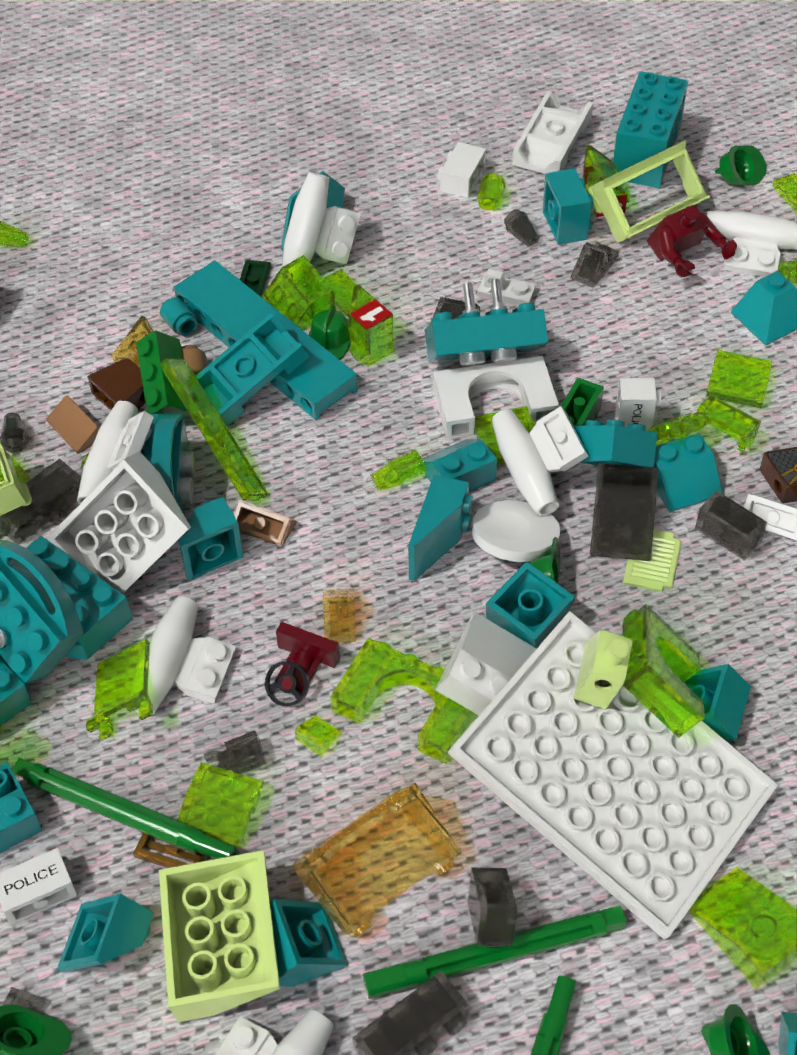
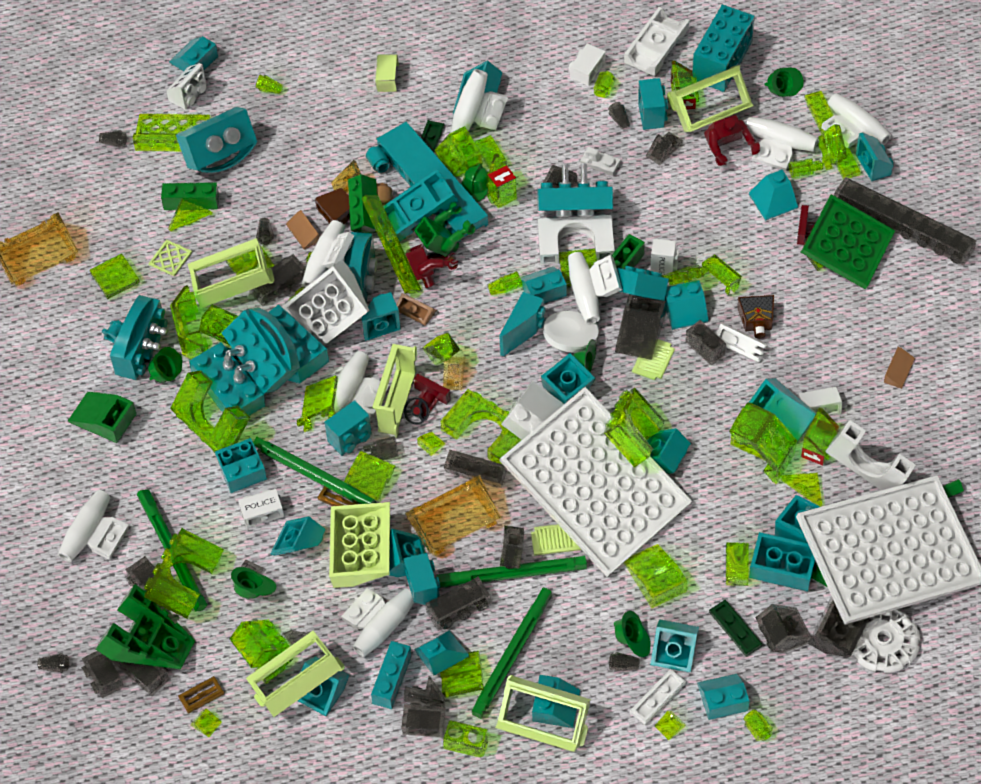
camera: 10 degrees right, 5 degrees up
yellowish green torso [574,630,632,709] -> none
clear neon green plate [706,350,773,409] -> none
none -> teal brick [324,400,372,456]
none -> yellowish green piece [372,344,417,438]
none -> yellowish green piece [375,54,399,92]
none -> teal slope [404,553,440,607]
none -> dark red torso [405,243,459,288]
none -> green torso [414,202,476,256]
none -> clear neon green piece [422,332,460,365]
none -> clear smoke brick [444,449,507,488]
none -> yellowish green window [531,524,581,556]

